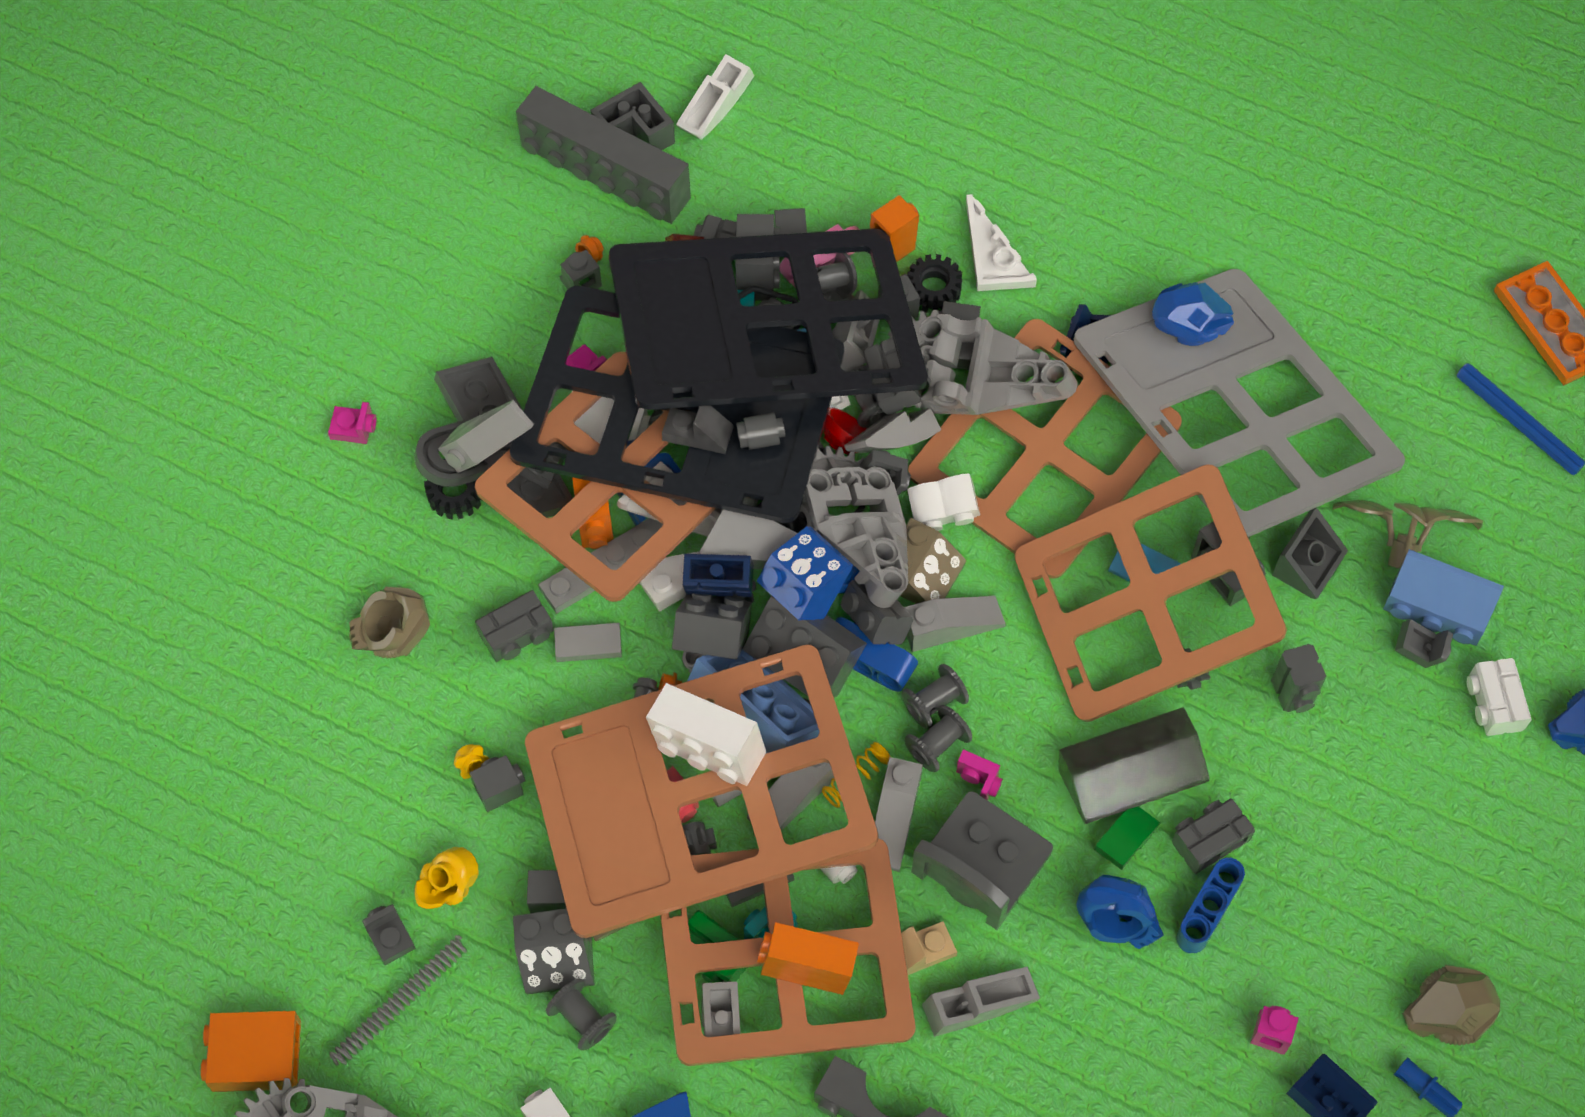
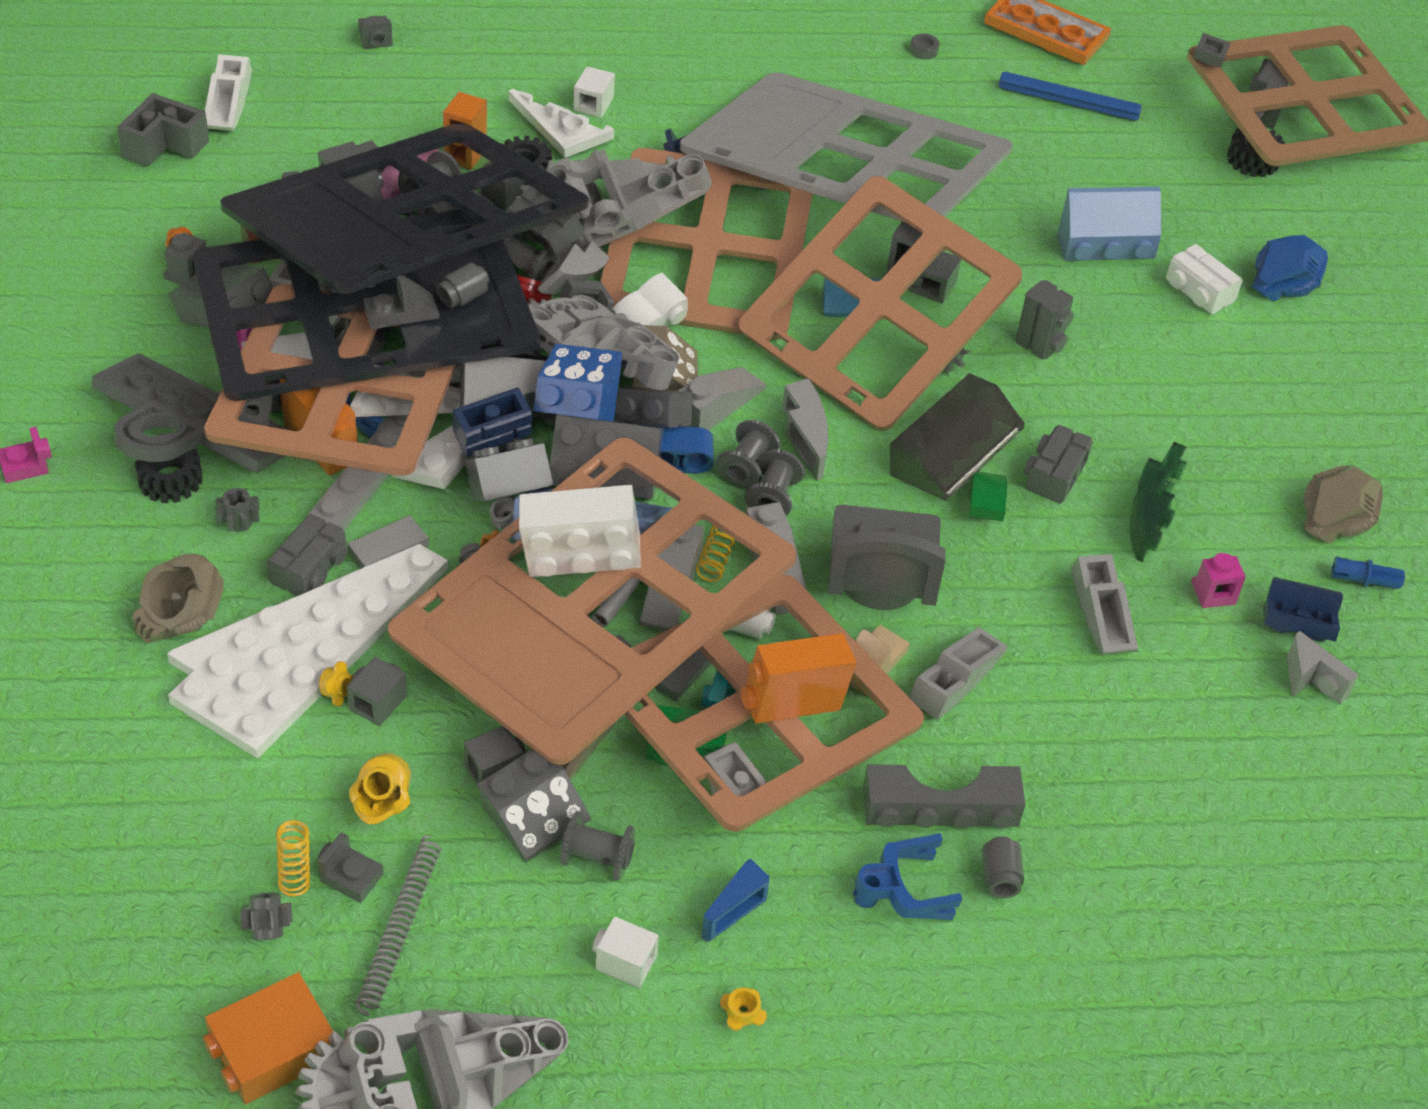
camera: 35 degrees left, 15 degrees down
light grey slope [438,400,534,473] -> none
dark grey brick [516,86,691,224] -> none
dark pink bracket [956,749,1003,800] -> none
blue helmet [1076,875,1164,949] -> none
blue helmet [1152,282,1234,346] -> none
blue beam [1176,857,1245,953] -> none
dark grey slope [1272,507,1348,599] -> none
dark tan plant [1332,500,1483,568] -> none
dark grey bracket [1395,619,1453,668] -> none
none -> white wing [167,544,448,759]
none -> dark grey brick [168,264,273,327]
none -> dark grey gear [215,488,260,532]
none -> dark grey gear [240,892,293,940]
none -> yellow piece [276,820,310,897]
none -> dark grey bracket [358,16,393,49]
none -> white brick [574,66,615,118]
none -> light grey slope [782,378,828,481]
none -> dark grey tile [910,33,939,59]
none -> light grey slope [1071,554,1138,655]
none -> clear green slope [1130,442,1187,562]

